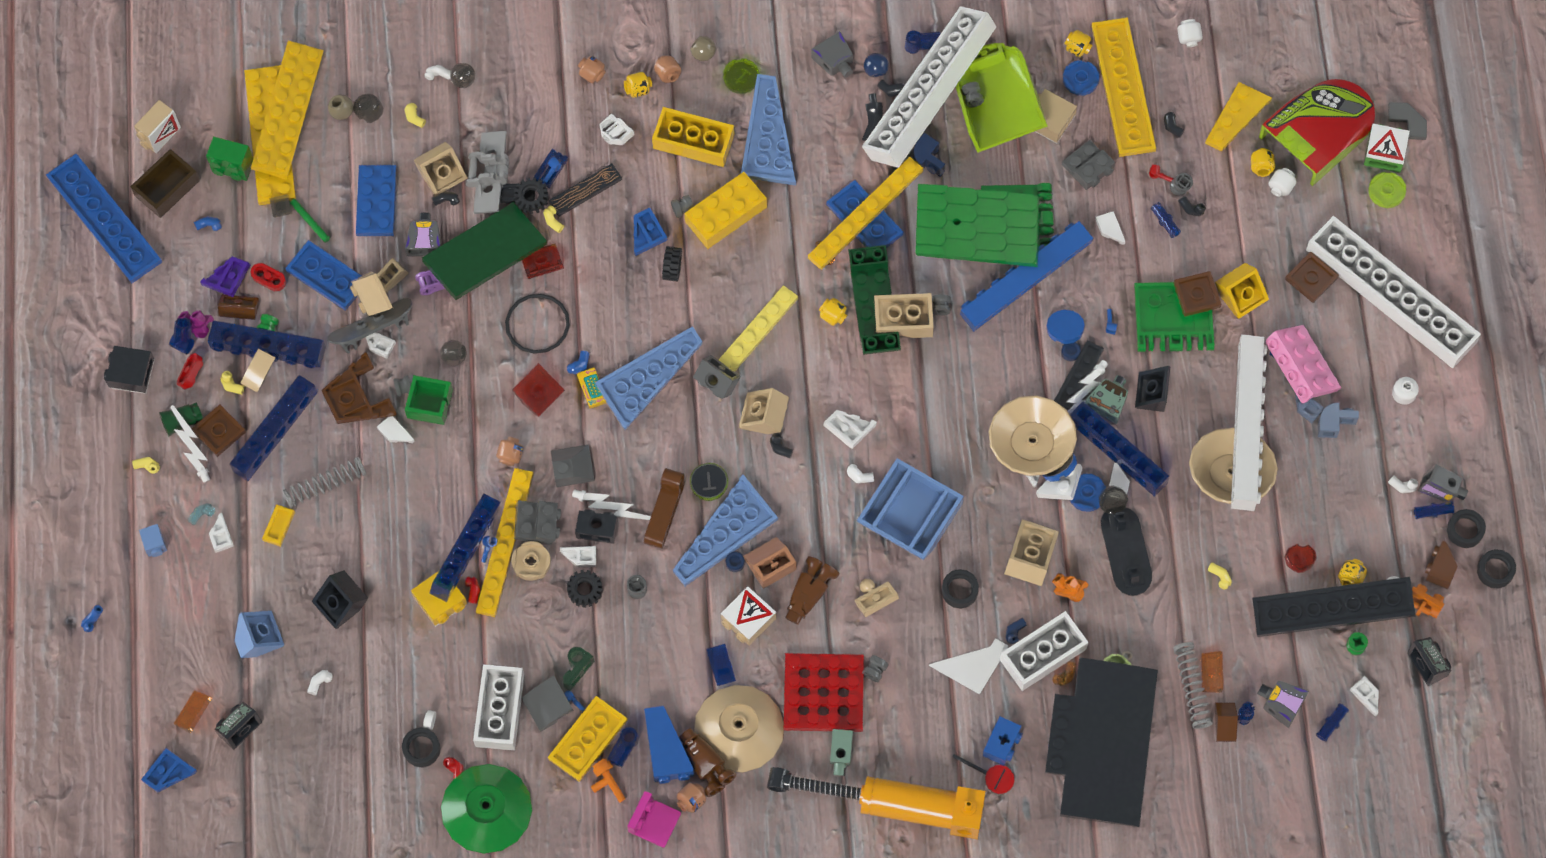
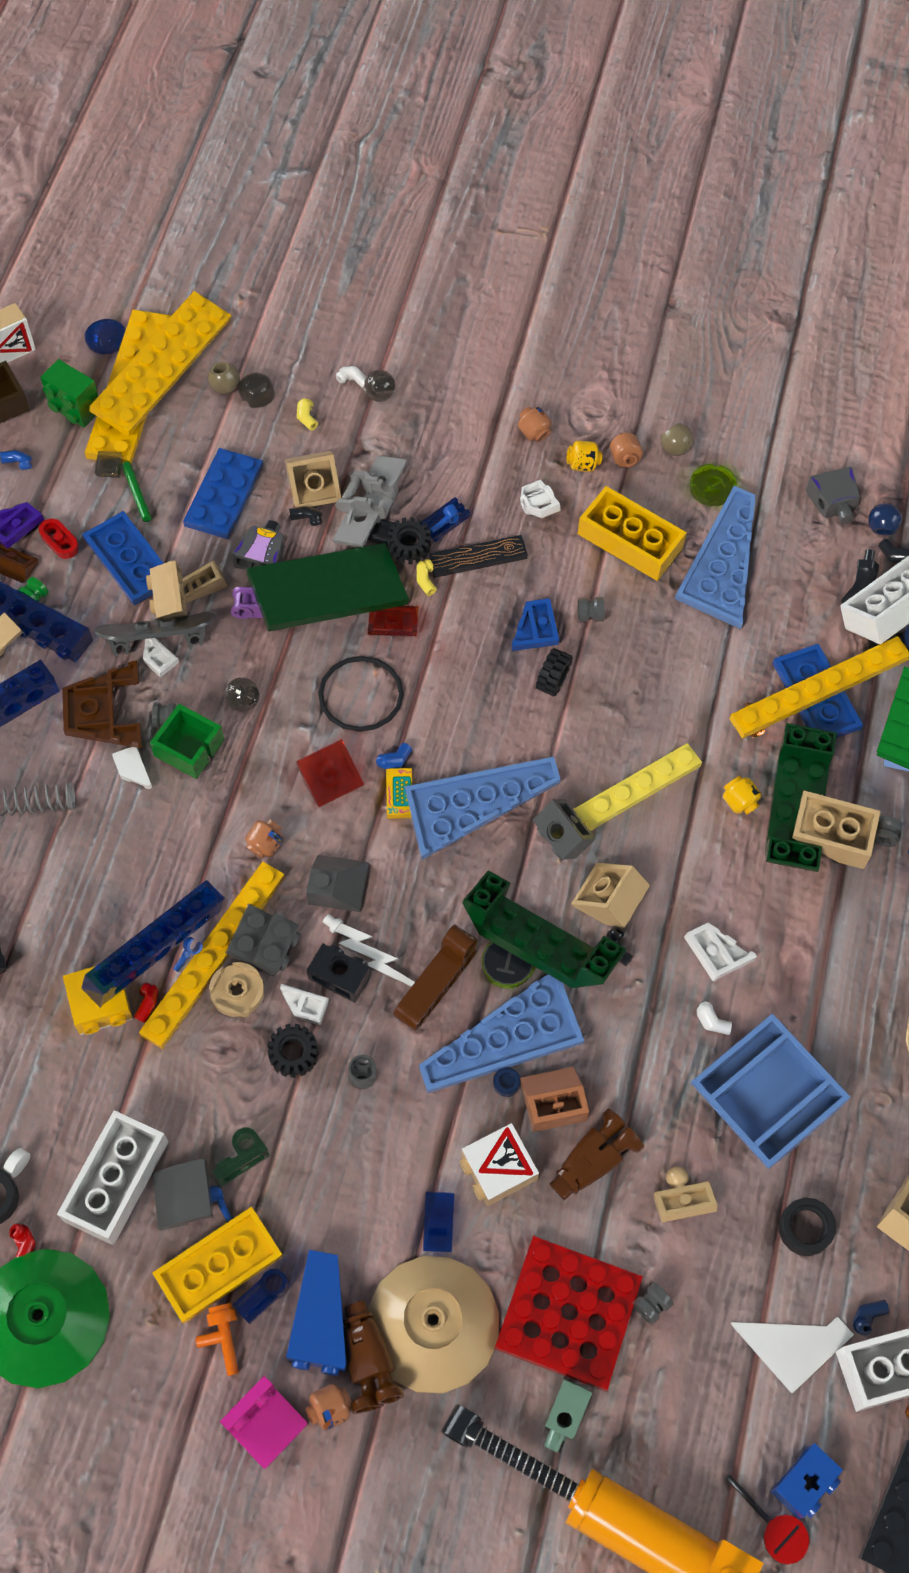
camera: 15 degrees right, 5 degrees down
yellow brick [684,172,767,249] -> none
none -> clear blue wheel [85,319,126,355]
none -> dark green slope [462,870,627,988]

